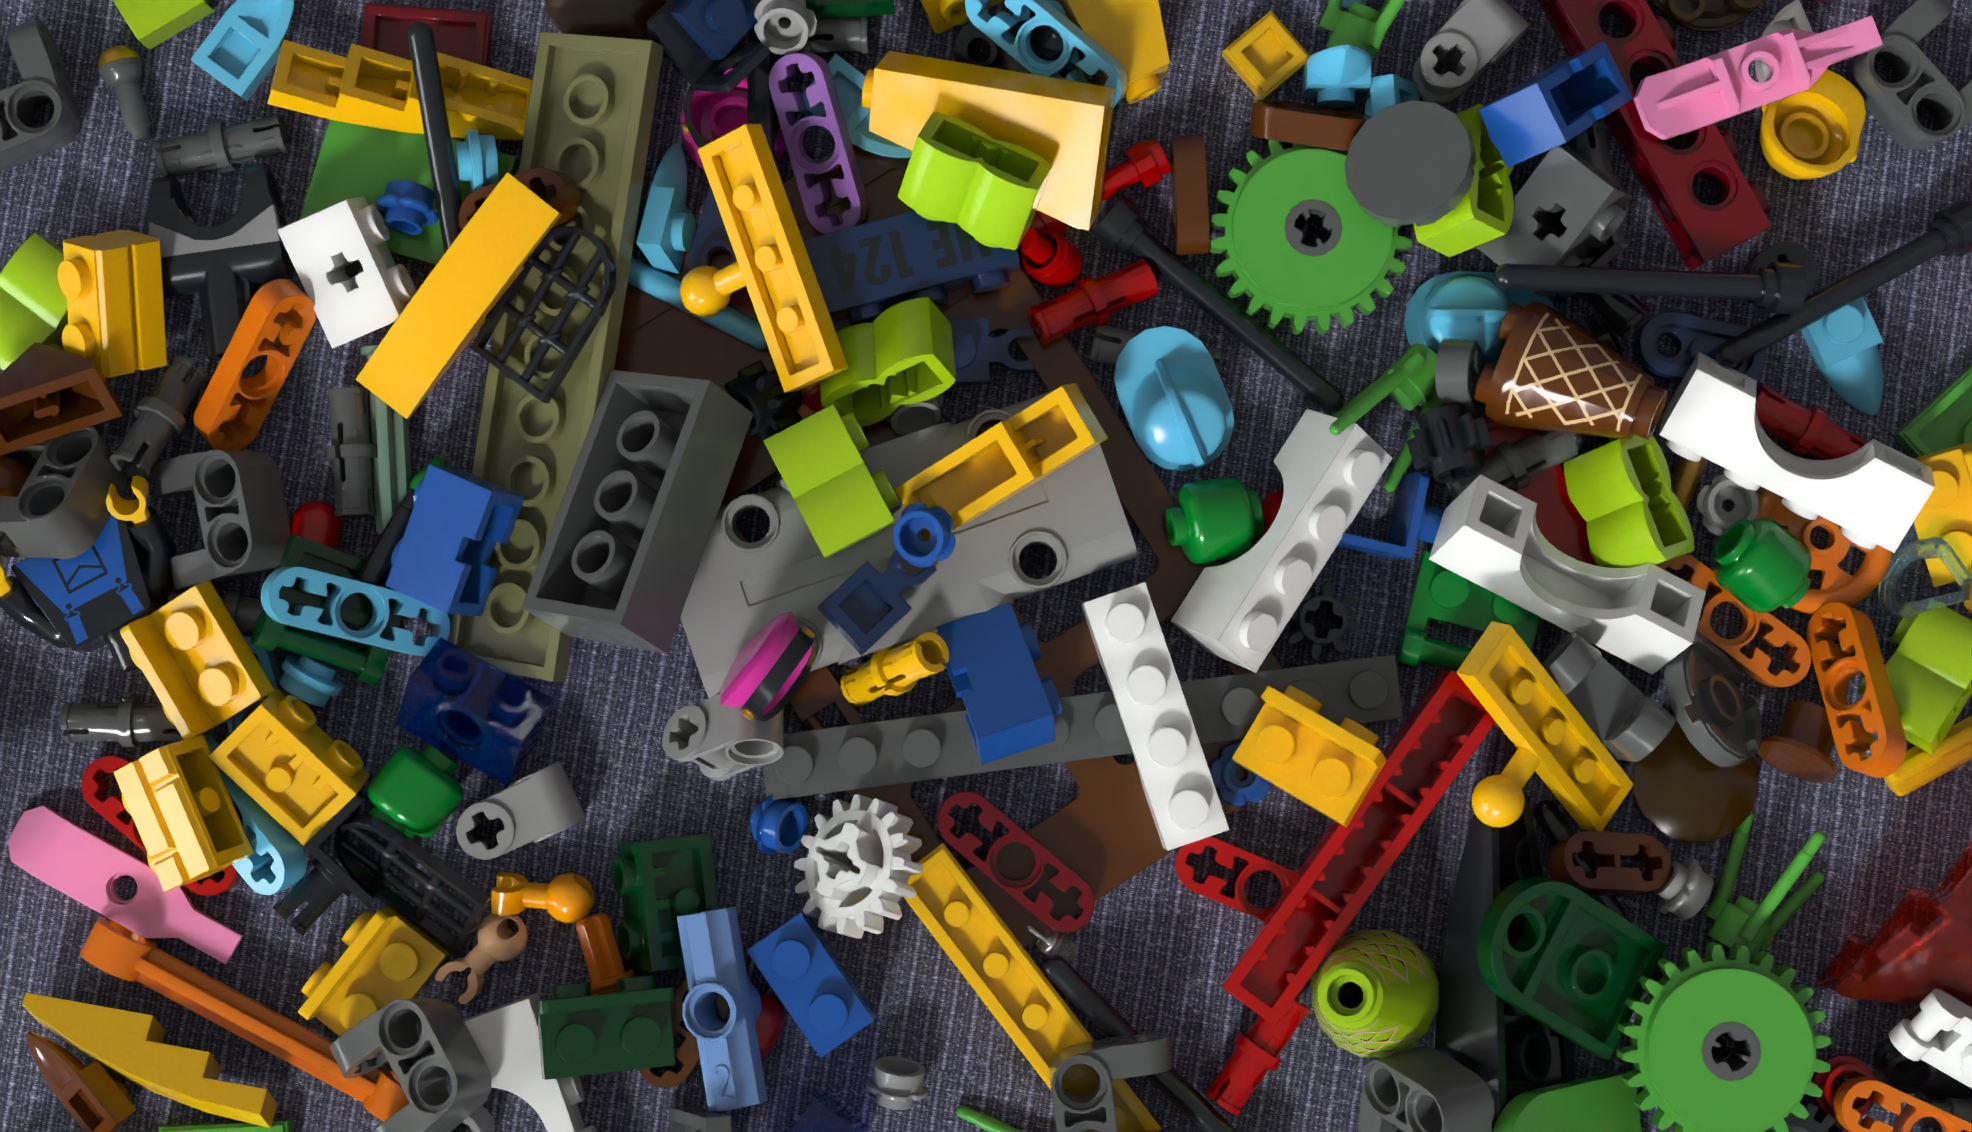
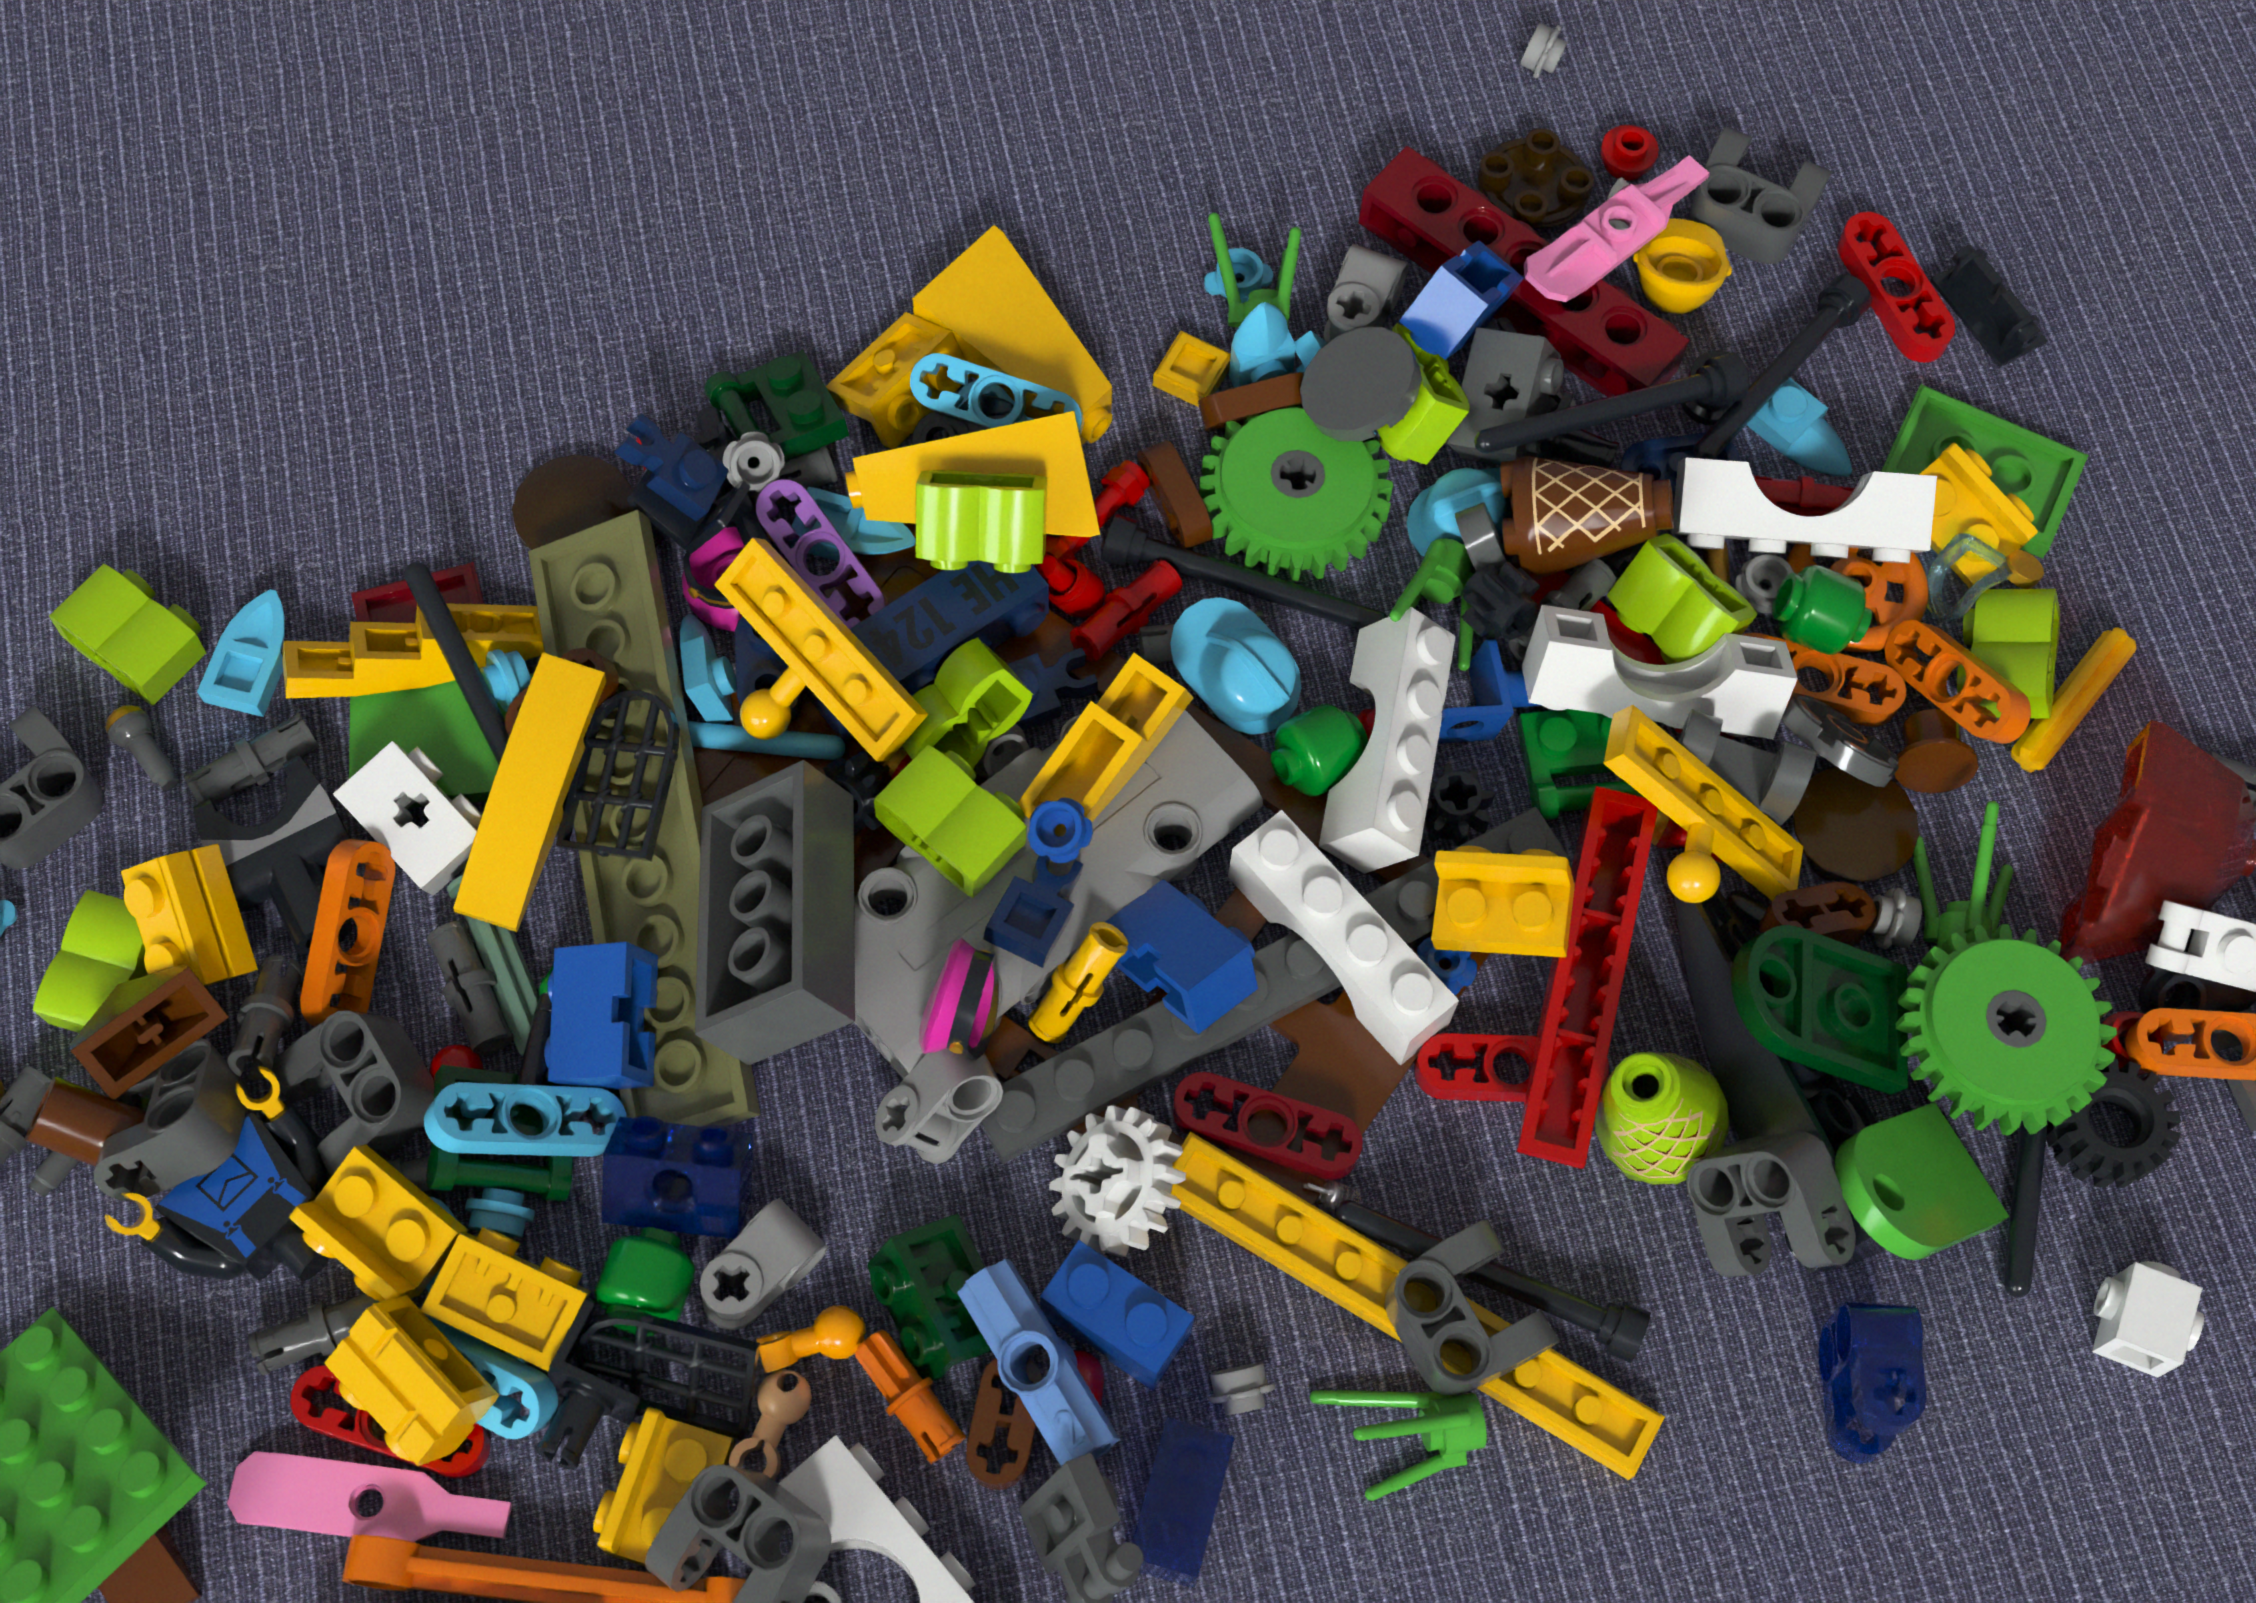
camera: 25 degrees left, 20 degrees down
blue plate [376,180,439,235] -> none
dark green bracket [536,975,675,1080] -> none
blue plate [750,795,808,854] -> none
red pin [1205,998,1311,1116] -> none

